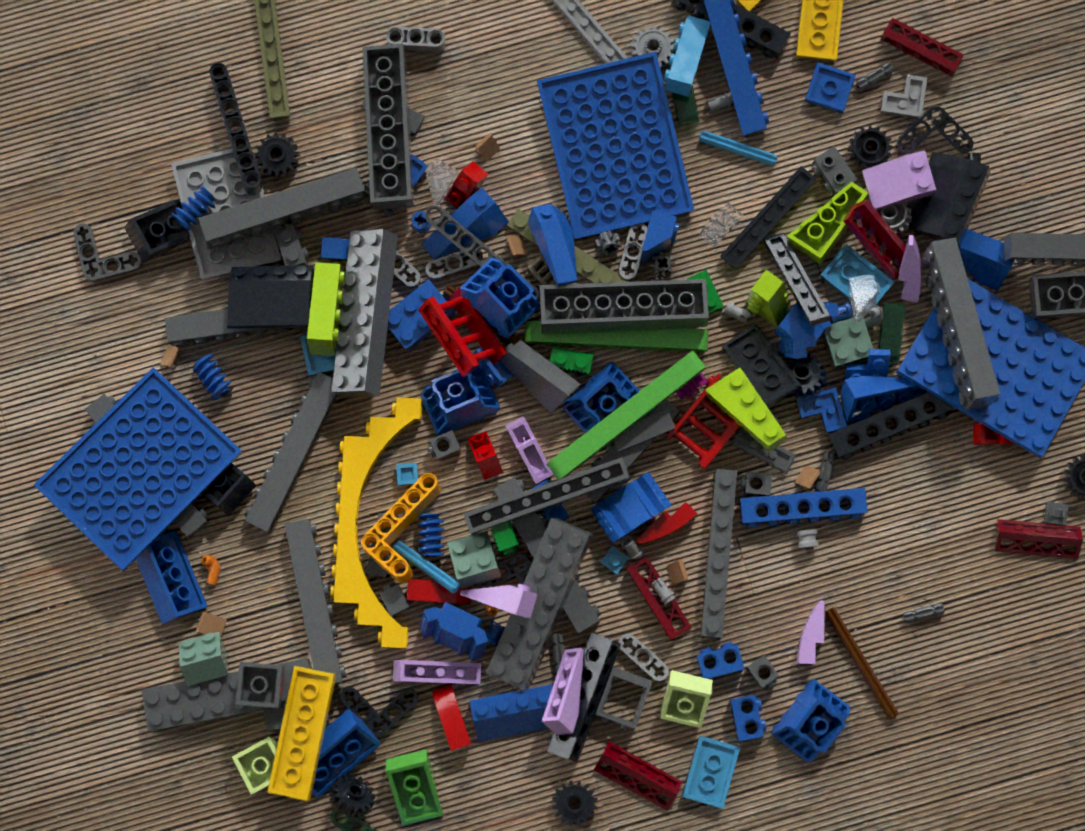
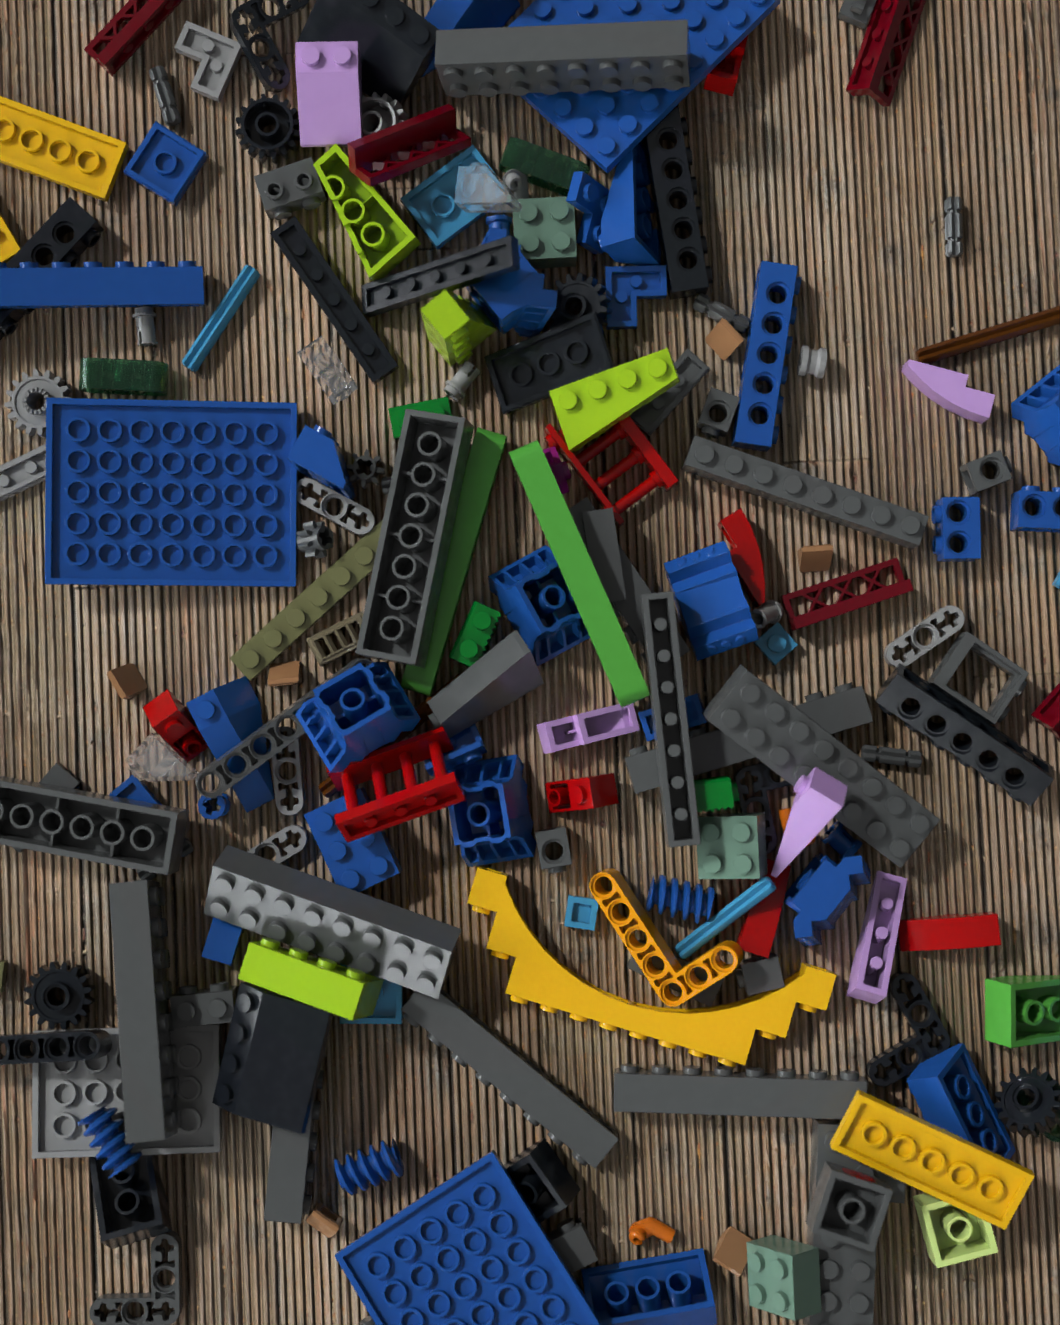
camera: 80 degrees left, 5 degrees up
blue slope [469,684,553,742] -> none
blue wedge [527,204,577,286] -> none
lavender slope [542,648,584,735] -> none
light grey pin [650,577,675,605] -> none
yellowish green brick [660,670,712,728] -> none
dark azure brick [663,15,711,97] -> none
lavender slope [899,235,921,303] -> none

